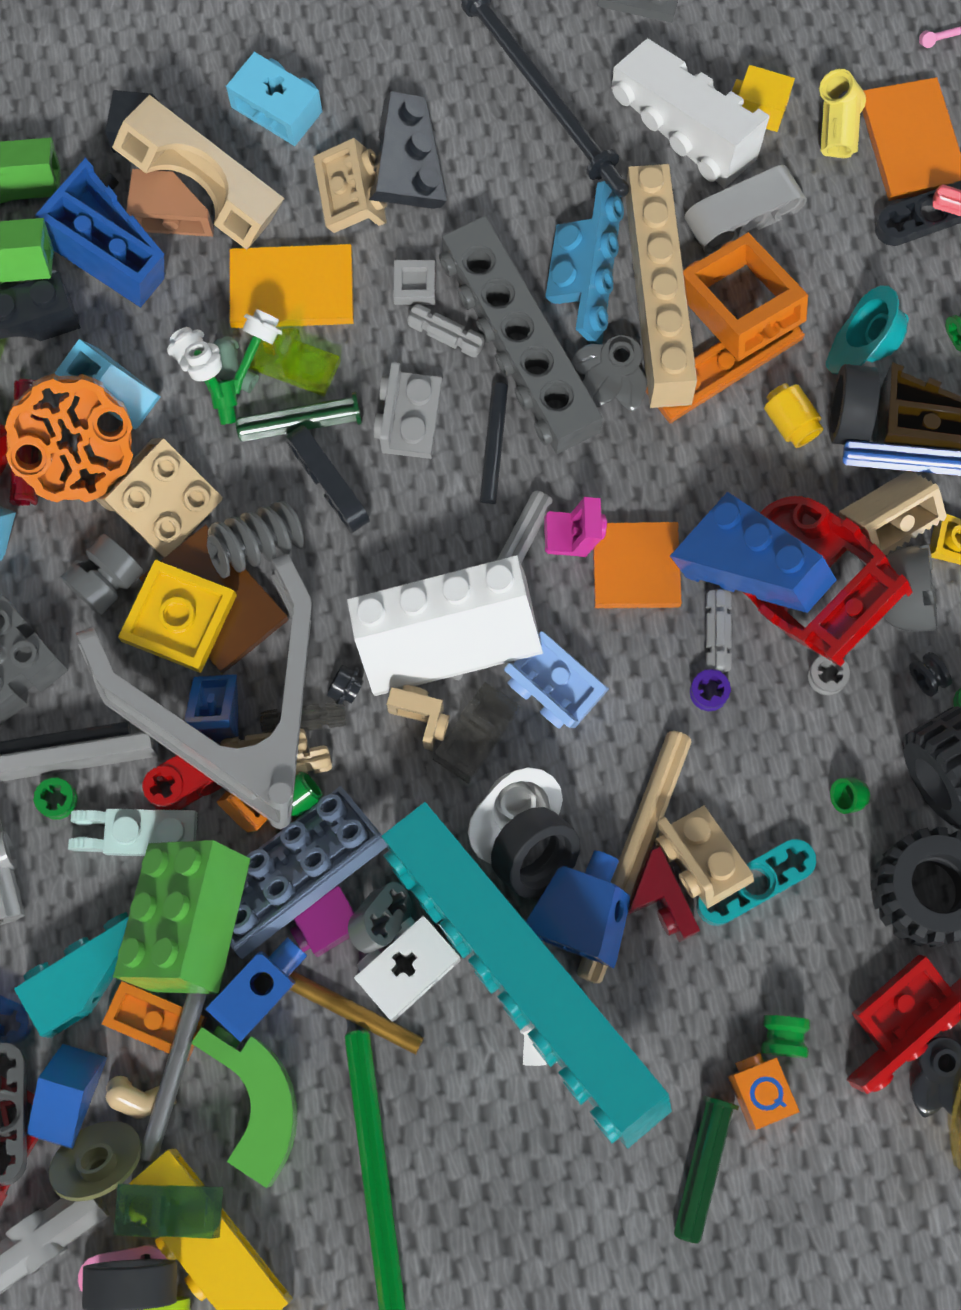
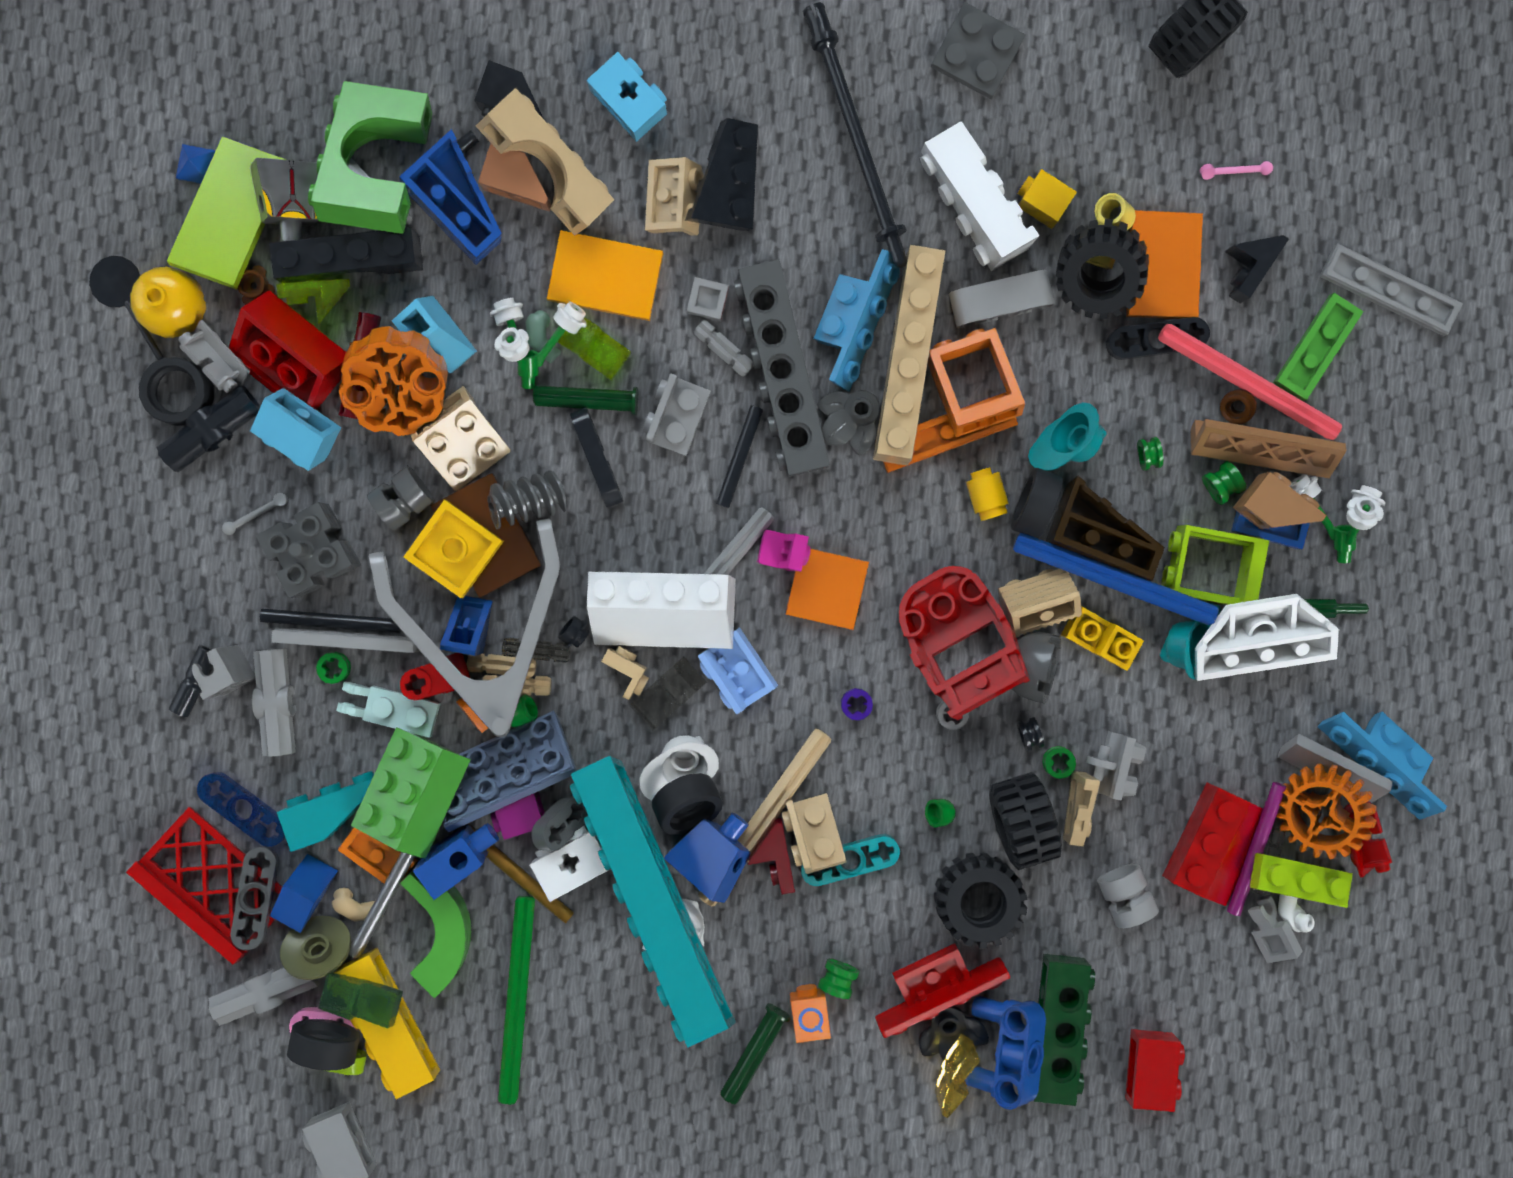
camera: 15 degrees right, 15 degrees up
blue wedge [670,491,837,613] -> none
light grey axle [706,589,732,673] -> none
none -> black tyre [1056,219,1149,319]

